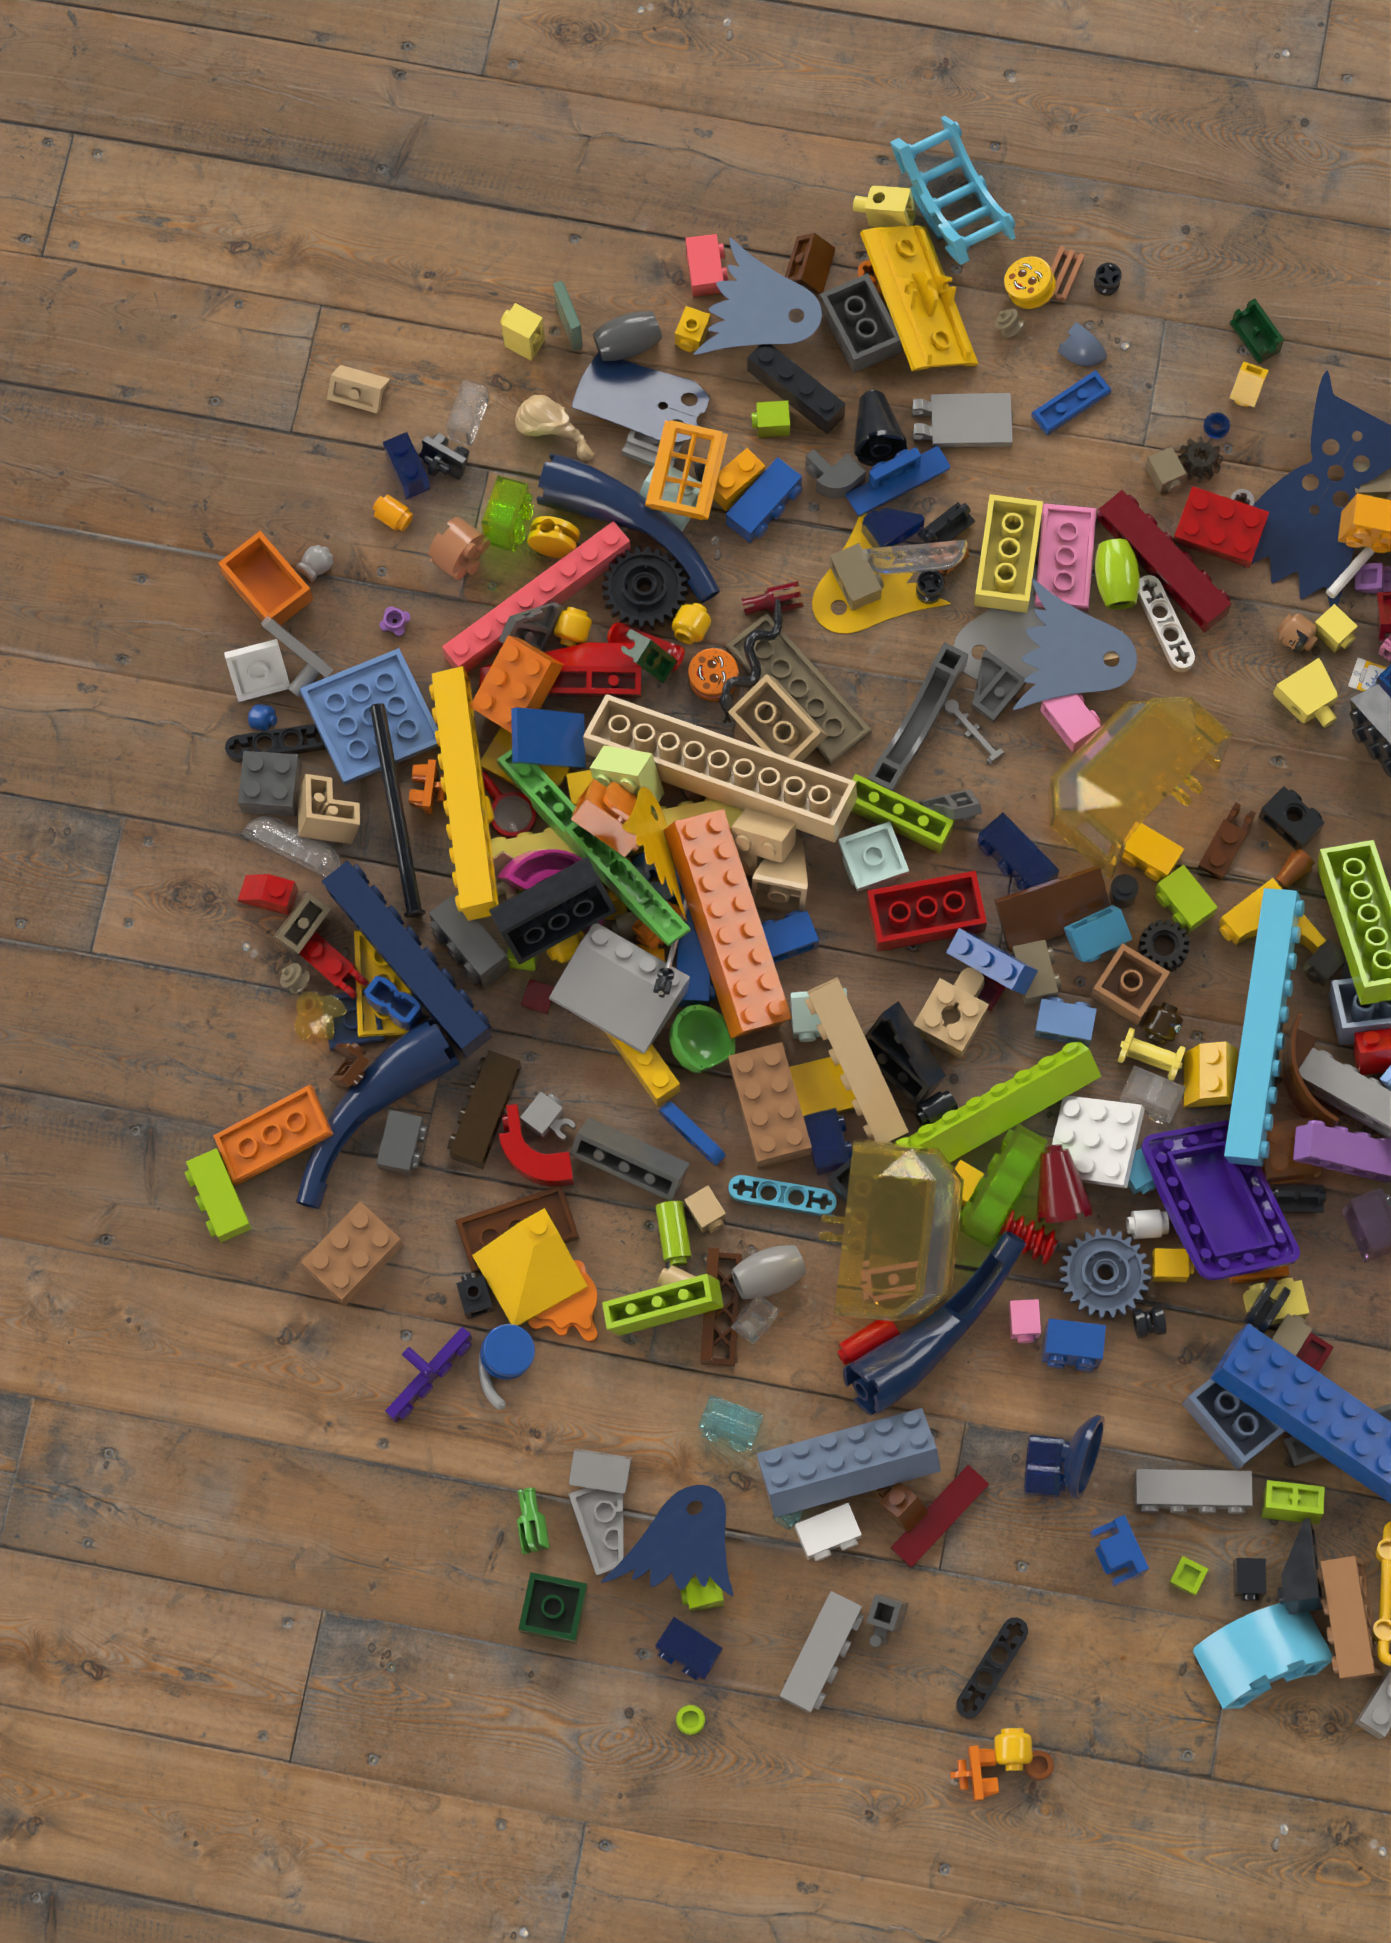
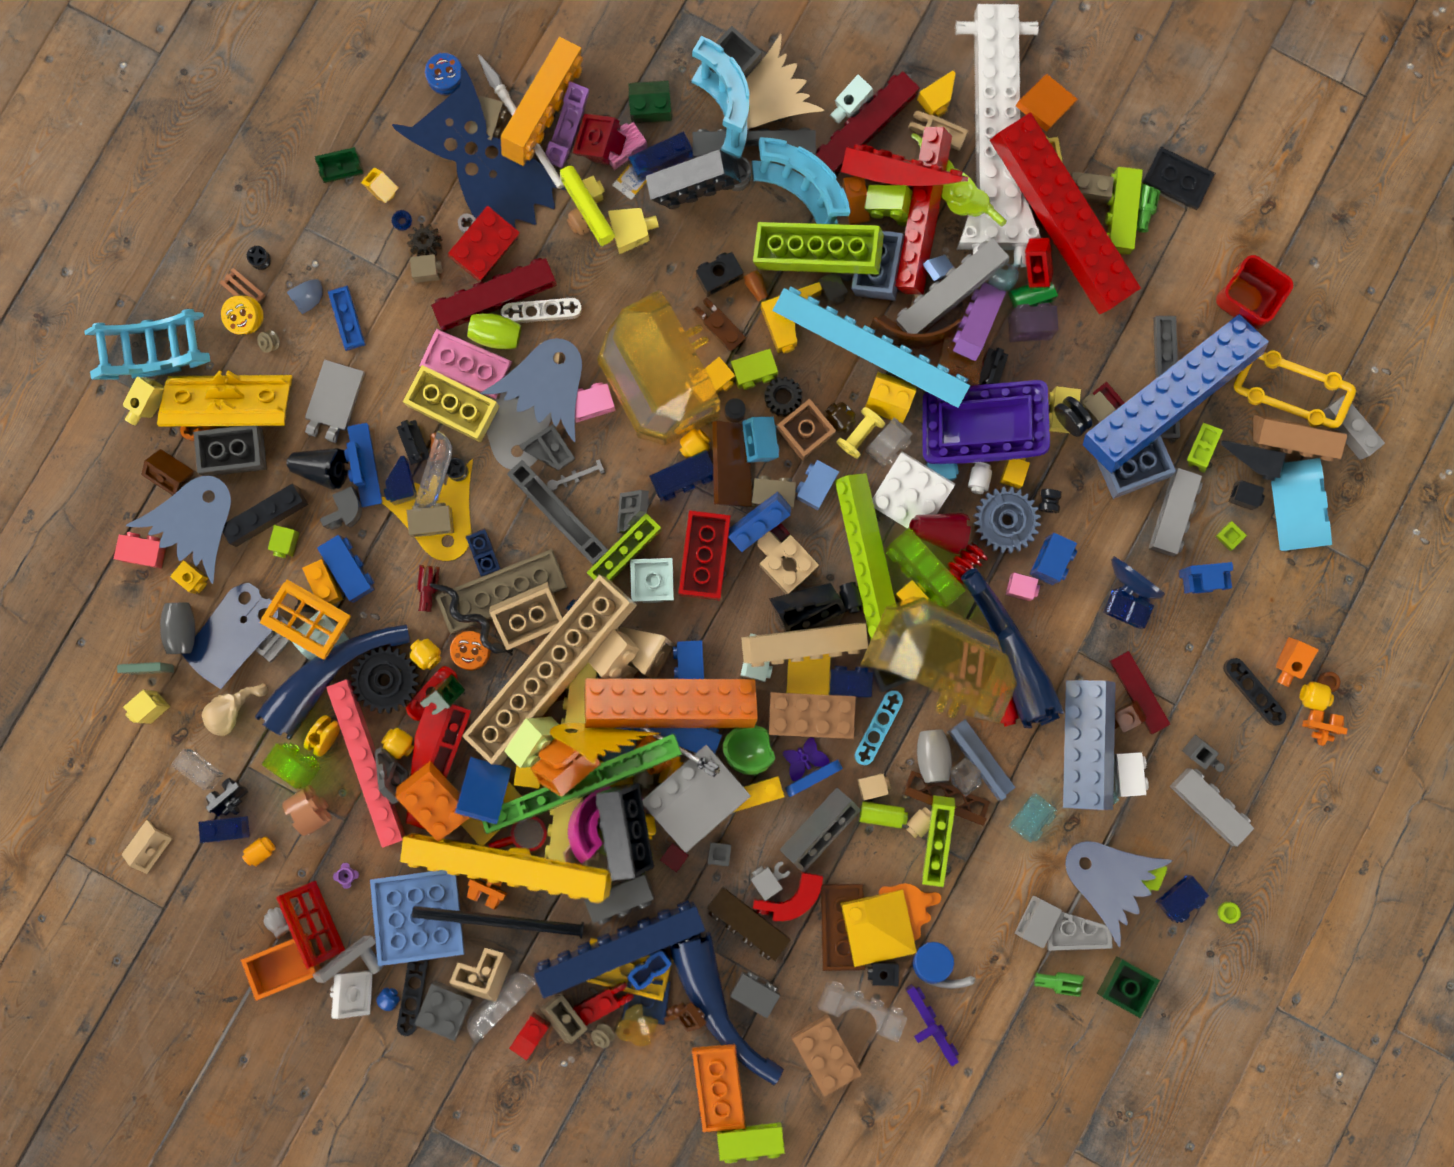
camera: 80 degrees left, 10 degrees up
none -> red piece [276,880,345,969]
none -> dark blue slope [466,528,500,576]
none -> neon yellow brick [560,166,615,246]
none -> yellow head [680,429,711,460]
none -> dark grey plate [708,842,731,866]
none -> dark purple piece [783,737,830,781]
none -> clear arch [817,981,908,1043]
none -> sand blue fence [948,719,1016,801]
none -> orange torso [1276,637,1319,687]

